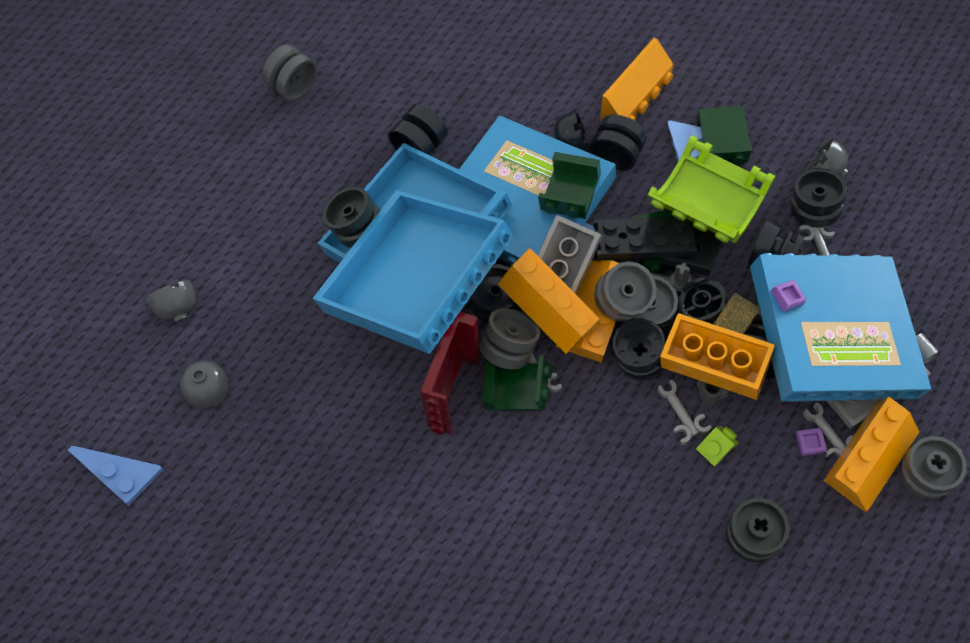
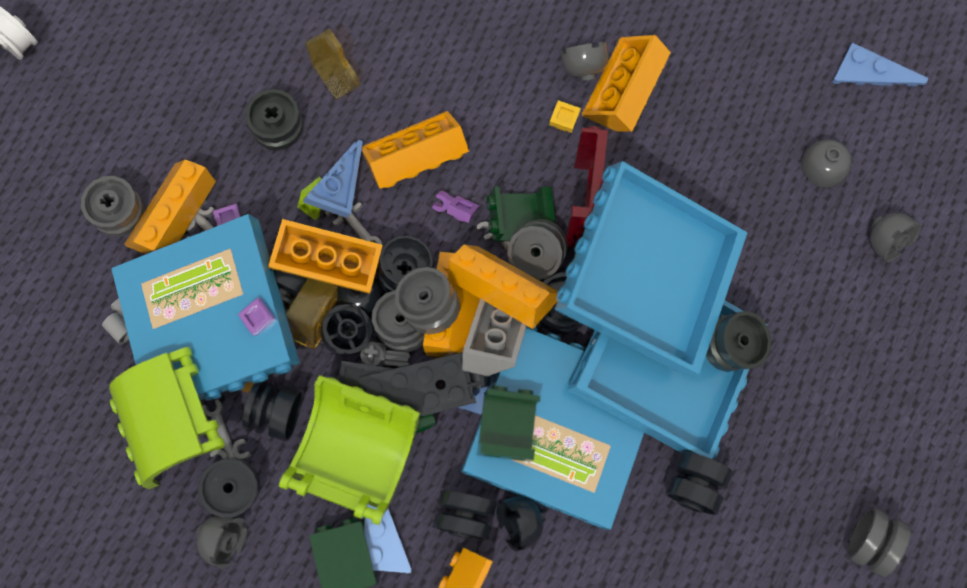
camera: 165 degrees right, 10 degrees up
none -> lime hinge [109,347,225,489]
none -> medium blue wing [303,140,363,218]
none -> clear yellow panel [305,29,360,99]
none -> light orange slope [361,111,469,189]
none -> medium lavender plate [432,191,479,223]
none -> yellow tile [549,101,581,133]
none -> dark grey cylinder [560,42,608,82]
none -> light orange slope [582,35,671,132]

